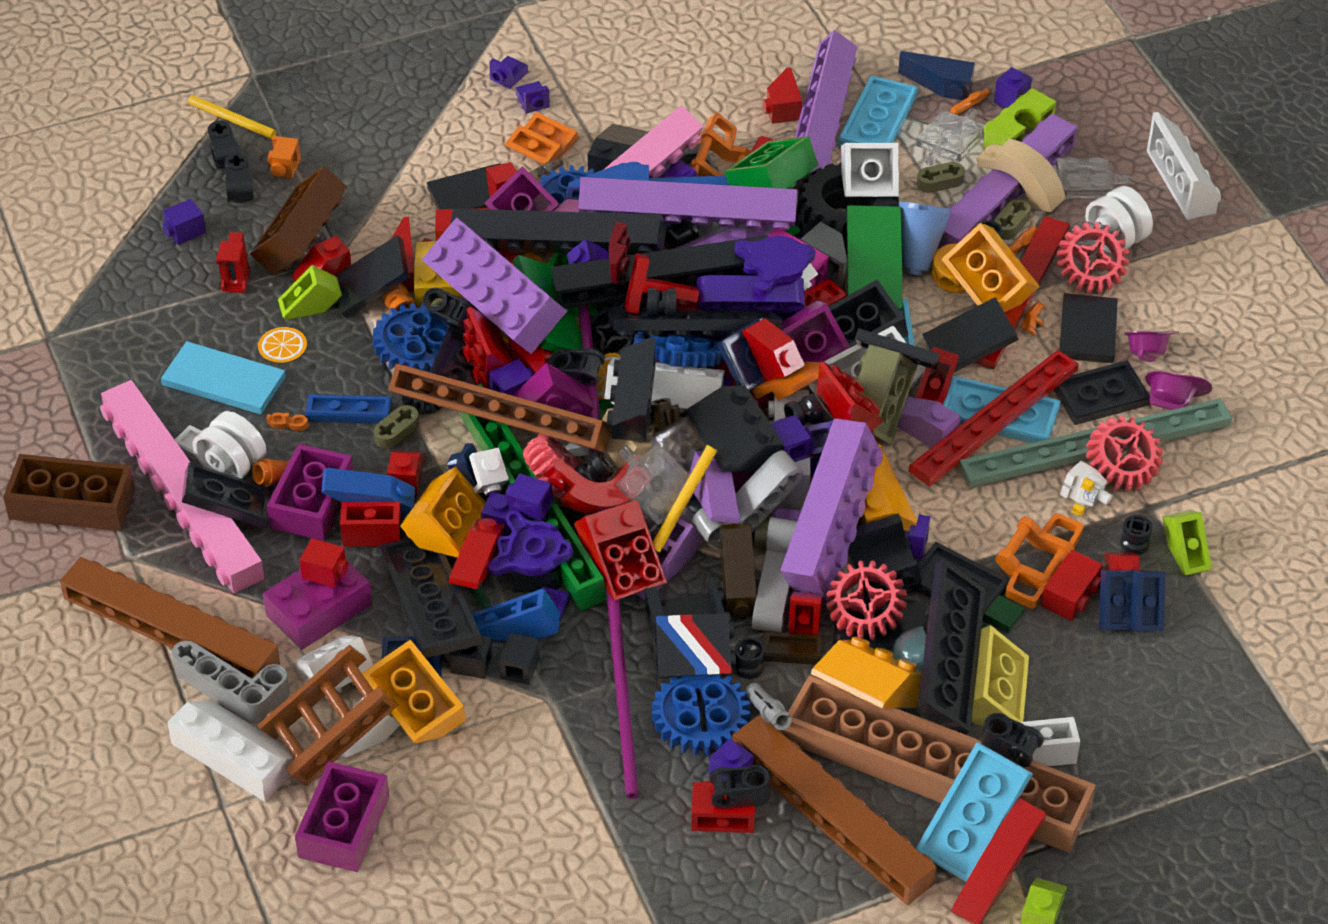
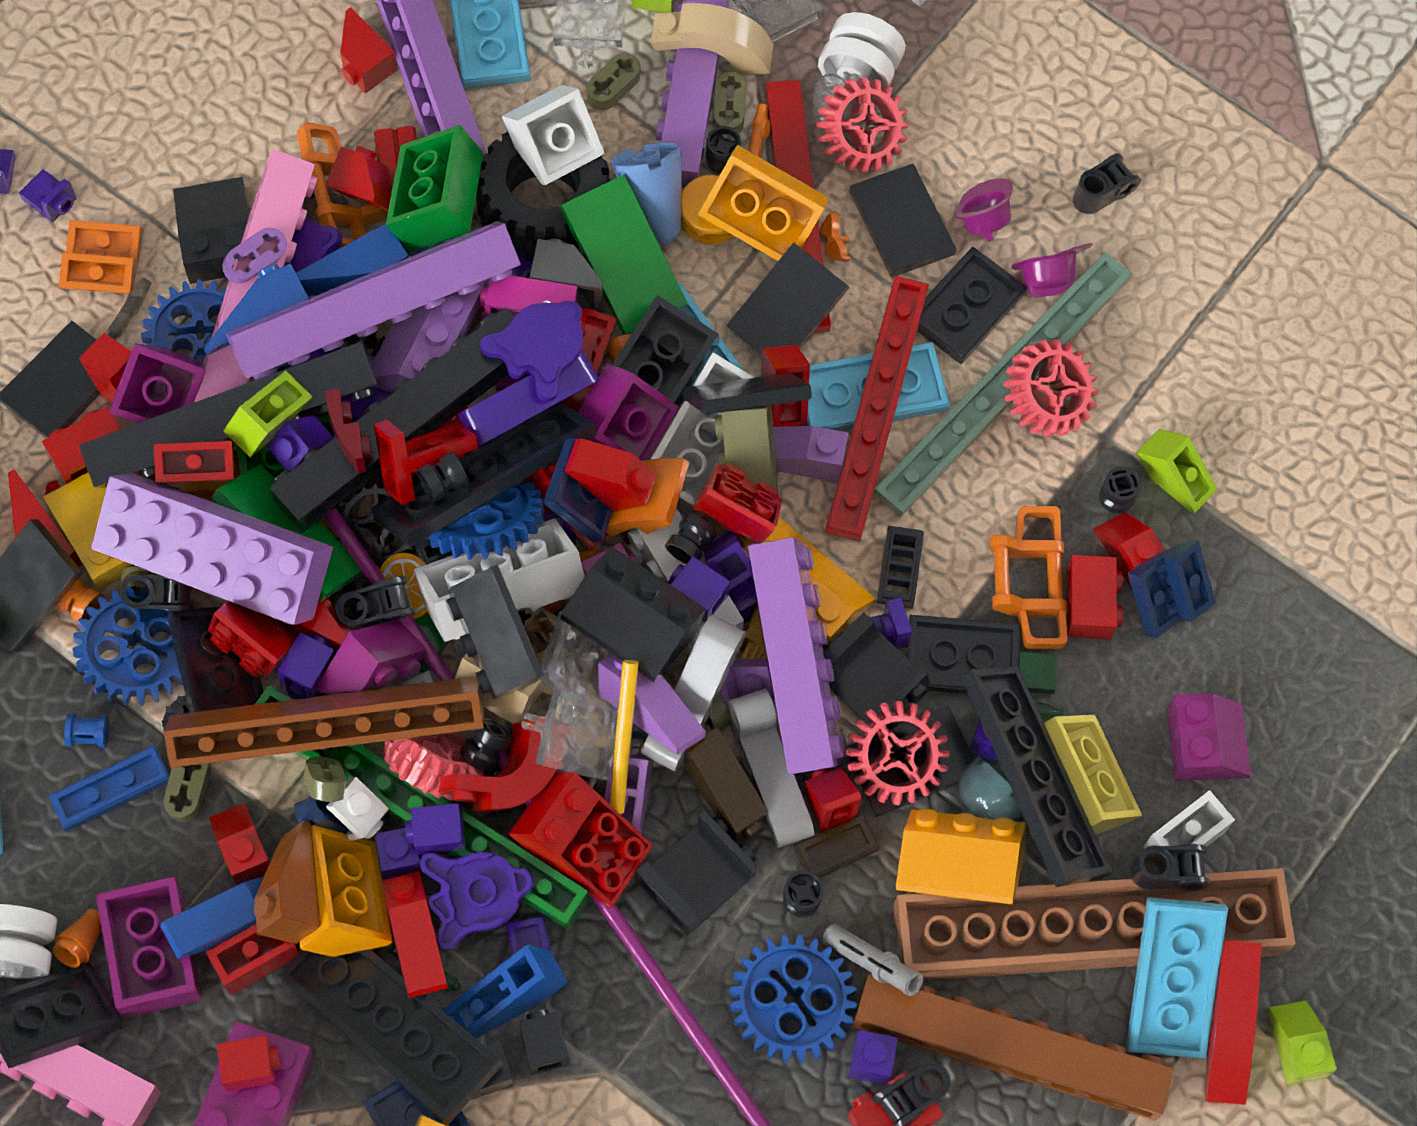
camera: 35 degrees left, 20 degrees up
orange piece [266,412,309,431] -> none
panel [653,613,736,679] -> none
white piece [1060,461,1112,517] -> none
none -> blue bush [64,713,110,749]
none -> red brick [154,440,235,483]
none -> medium lavender beam [222,228,287,283]
none -> lime slope [223,371,313,457]
none -> dark orange slope [254,820,320,944]
none -> olive beam [304,757,346,802]
none -> red slope [325,145,393,211]
none -> black slope [877,526,924,609]
none -> black piece [1072,153,1142,214]
none -> magenta slope [1167,694,1251,781]

